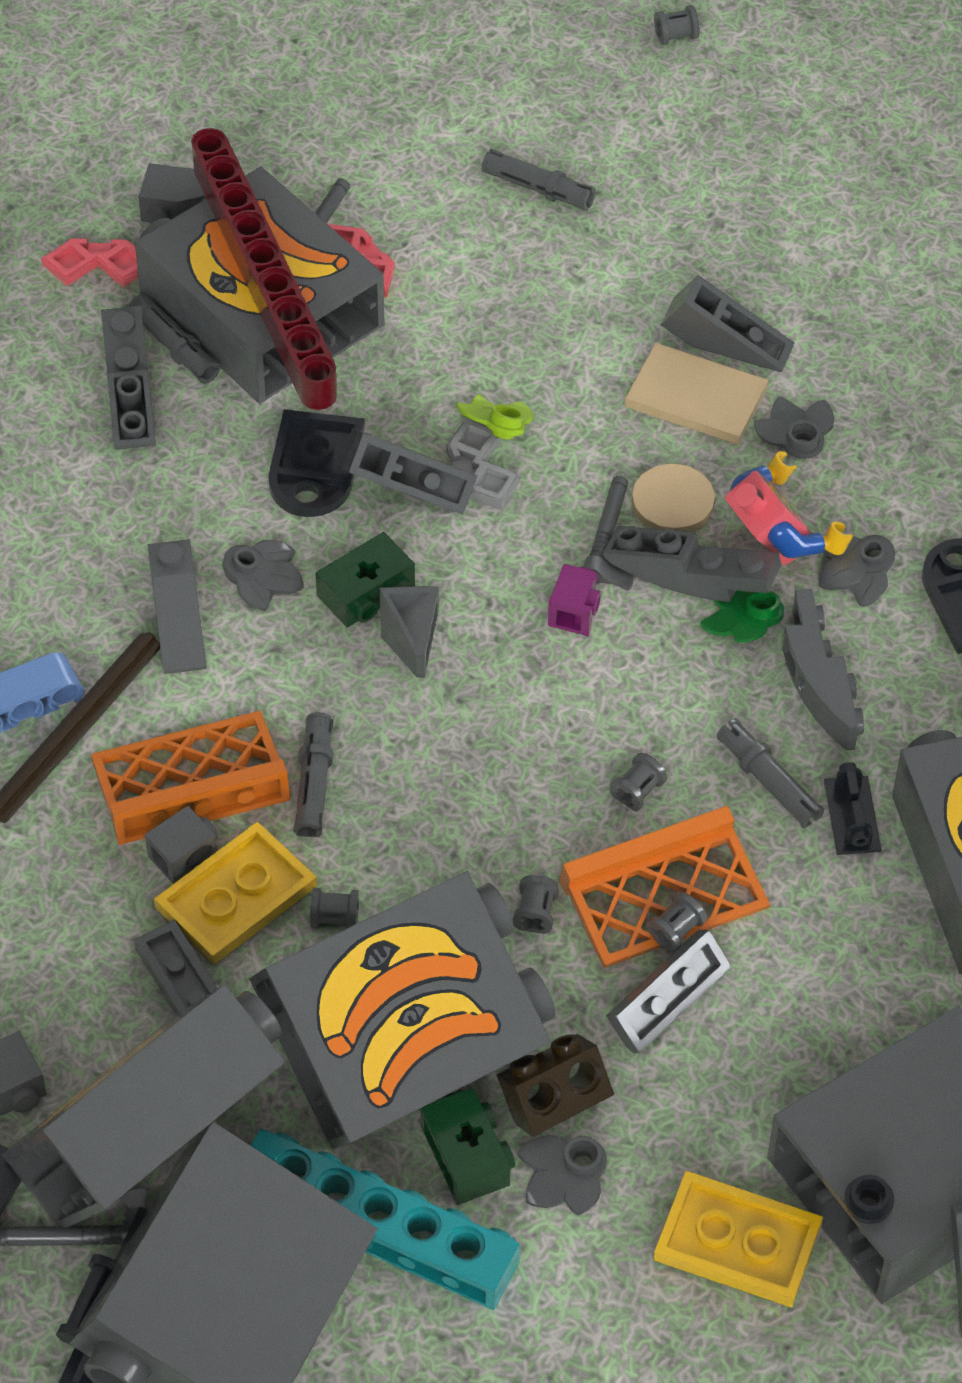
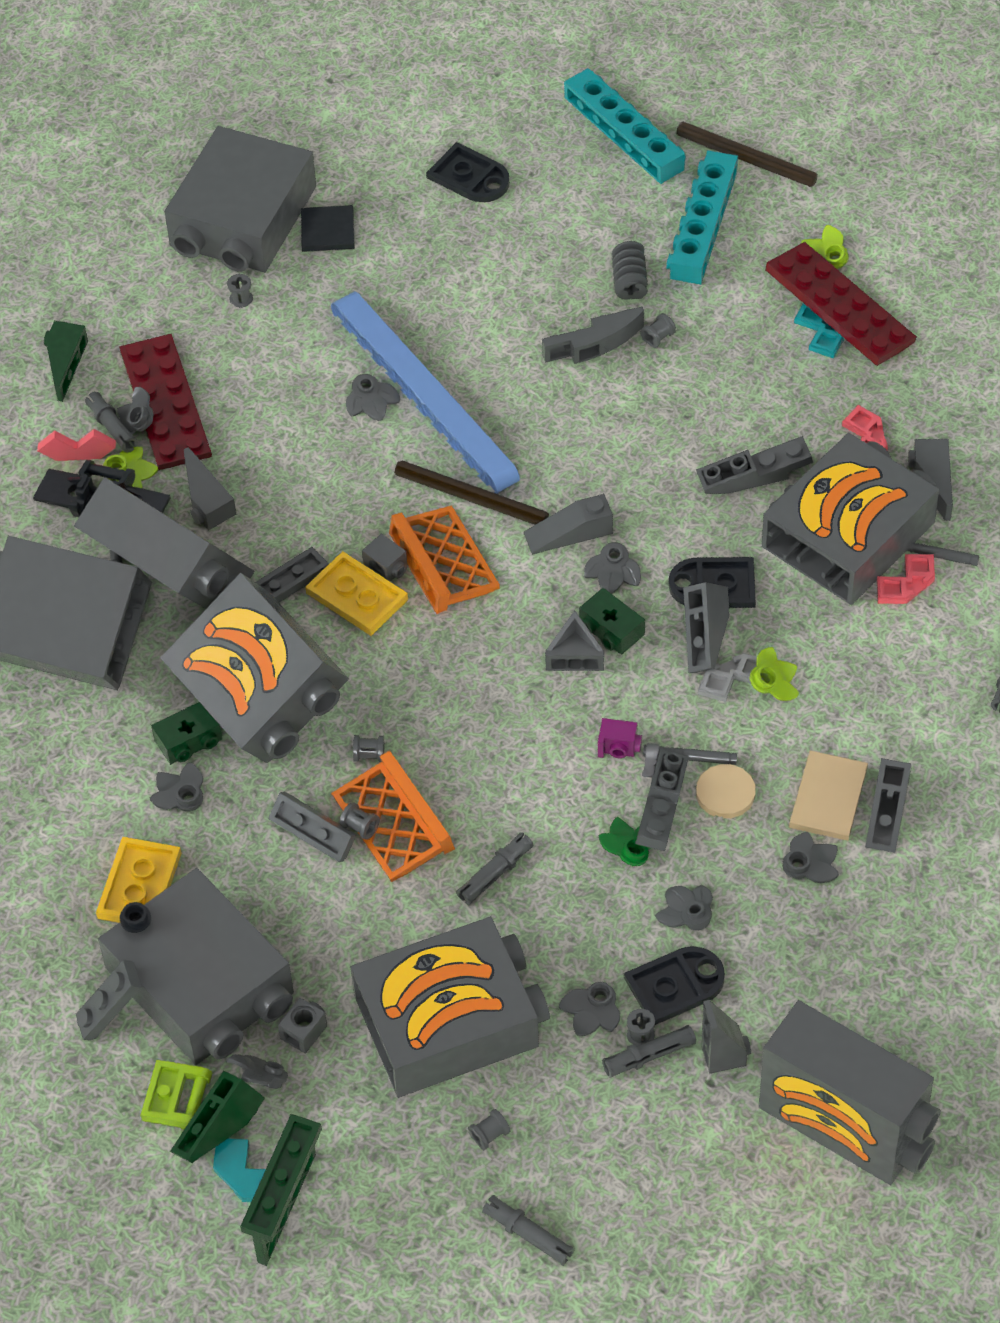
camera: 85 degrees right, 0 degrees up
dark red beam [191,128,337,410] -> none
teal brick [250,1128,520,1310] -> none
dark grey pin [293,712,334,837] -> none
dark grey bush [310,887,359,929] -> none
dark brown brick [496,1034,615,1137] -> none
dark grey bush [609,753,667,812] -> none
torso [725,451,853,565] -> none
dark grey slope [782,589,864,750] -> none
black hinge [824,762,882,855] -> none

